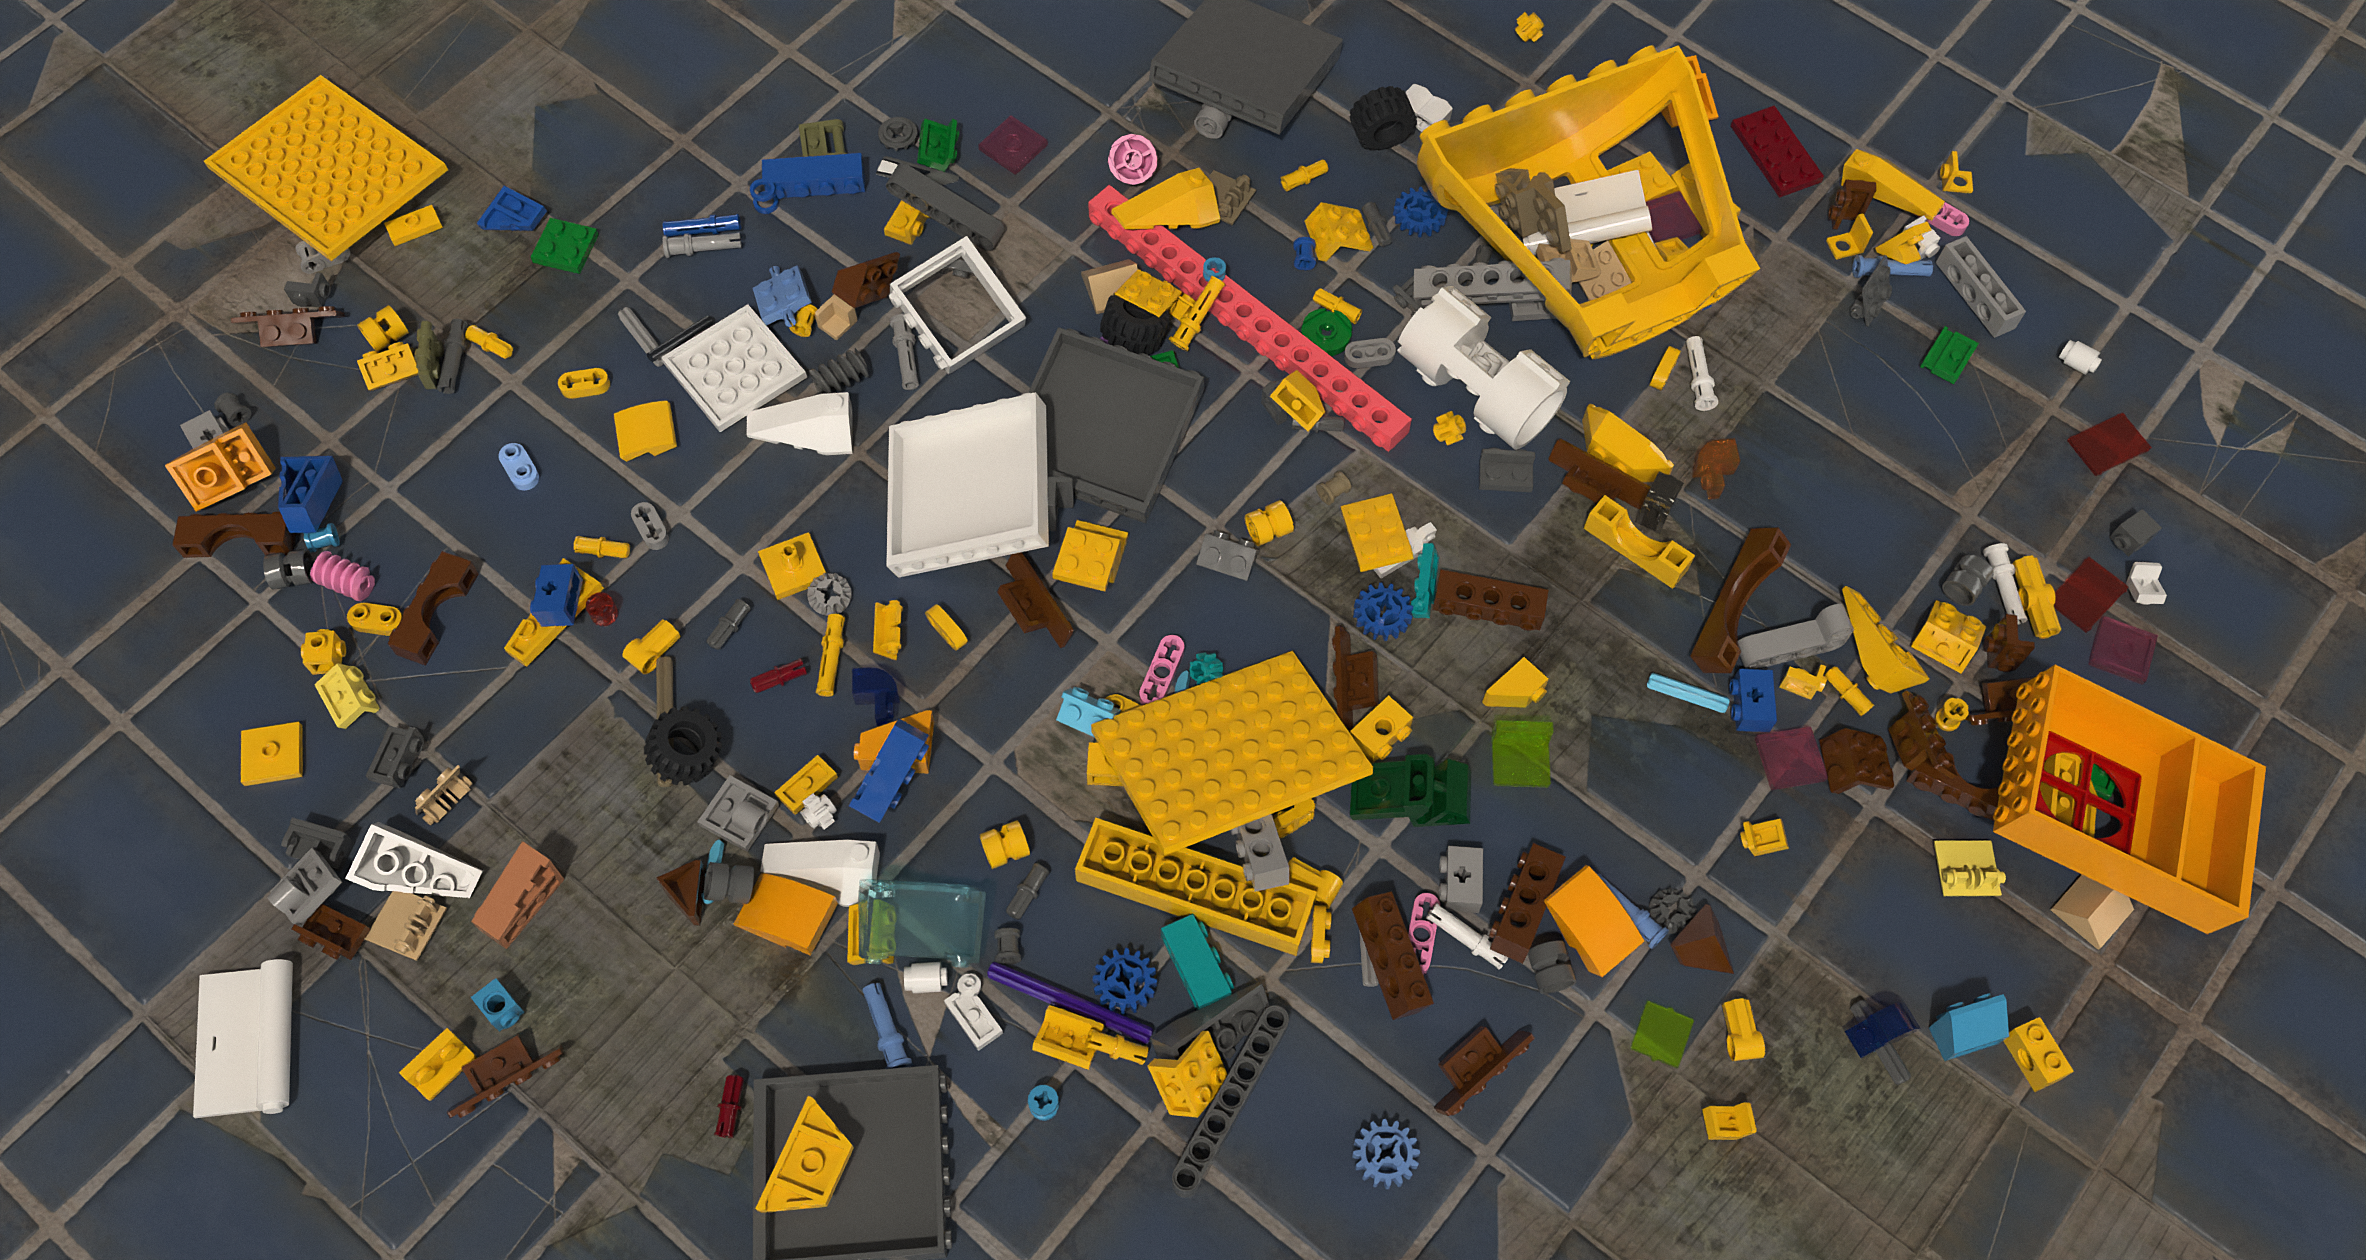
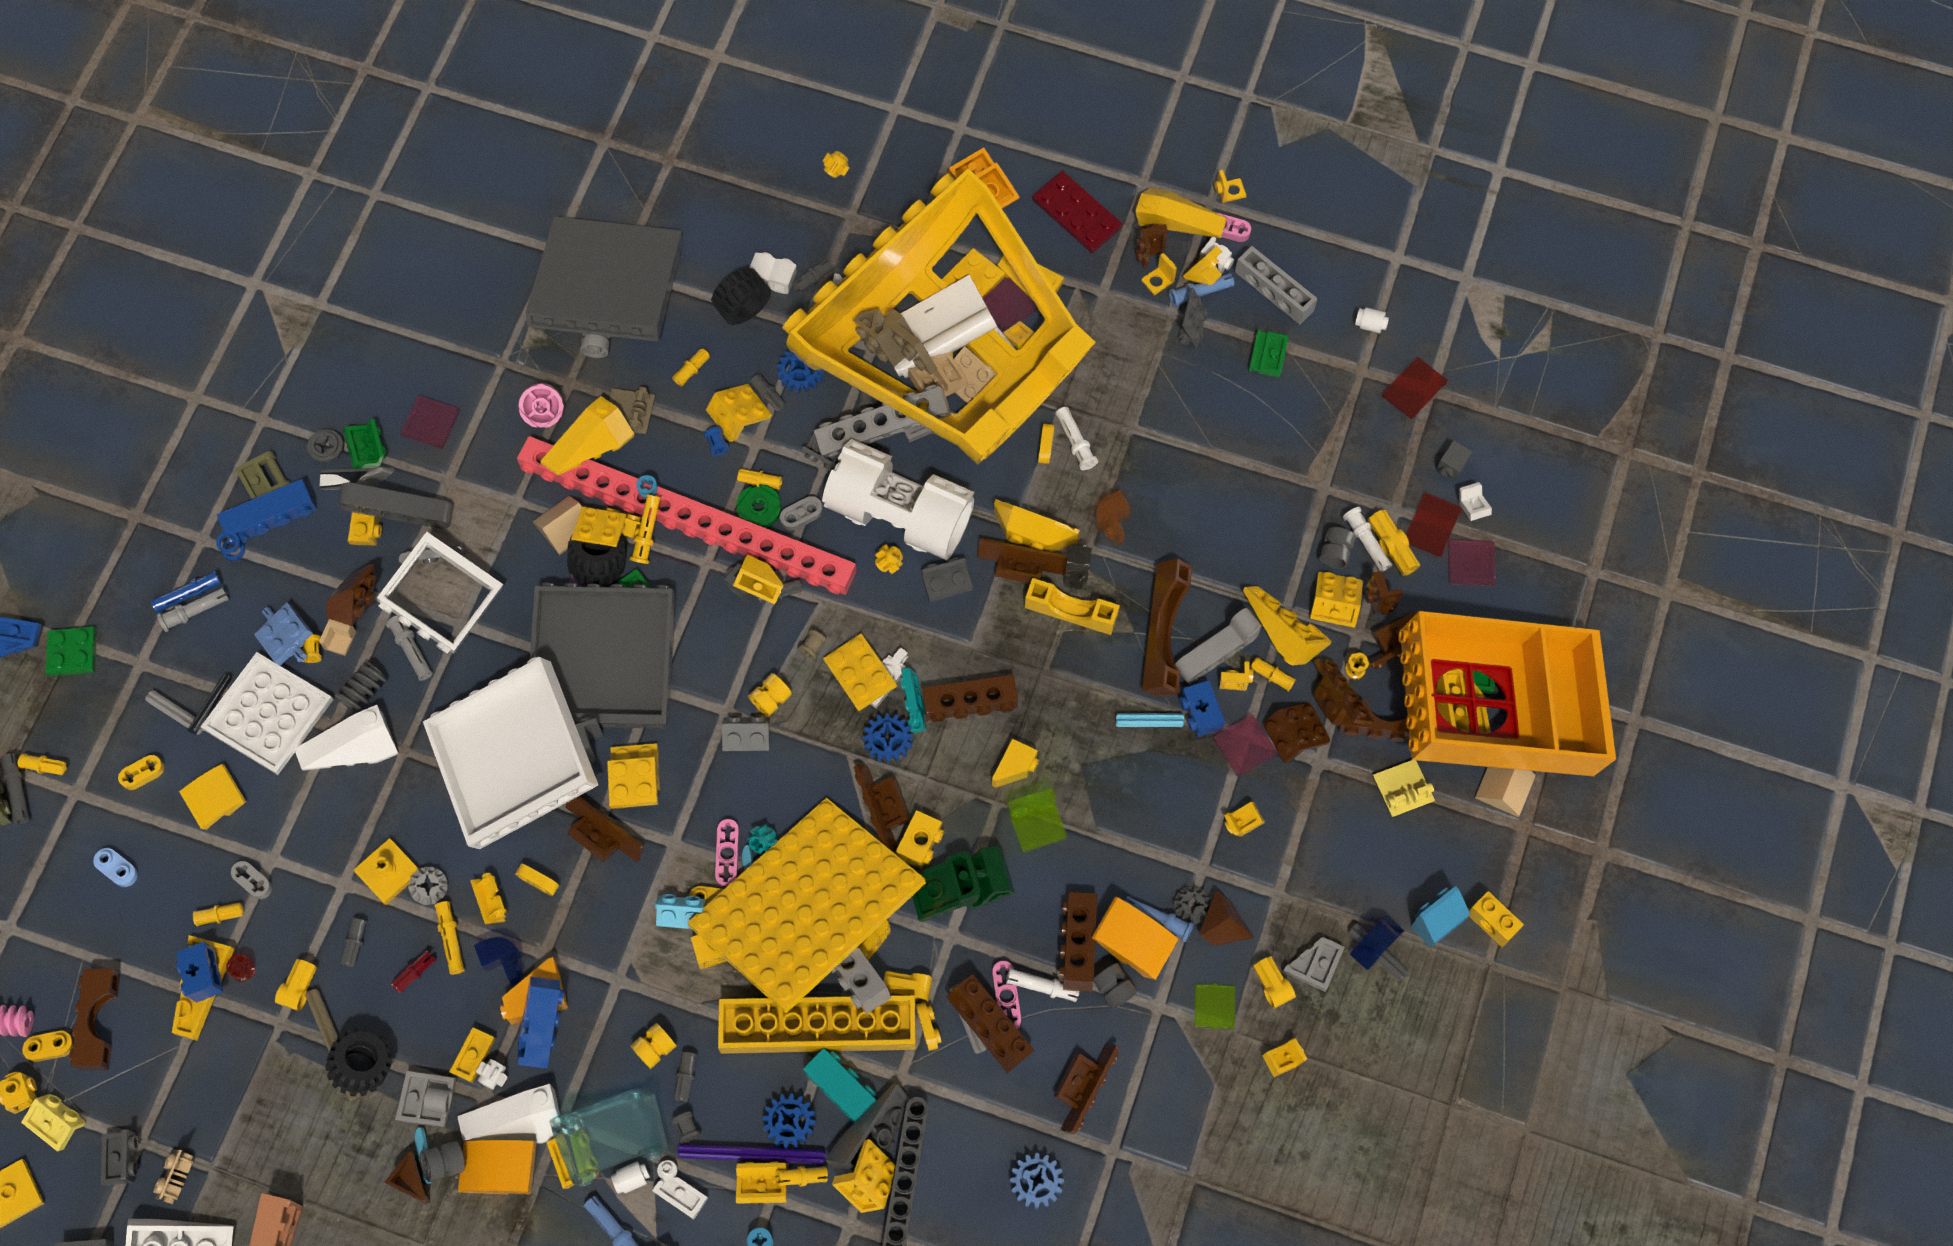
camera: 20 degrees left, 5 degrees up
light grey brick [1439,846,1483,913] -> none
none -> light grey wing [1282,937,1345,992]

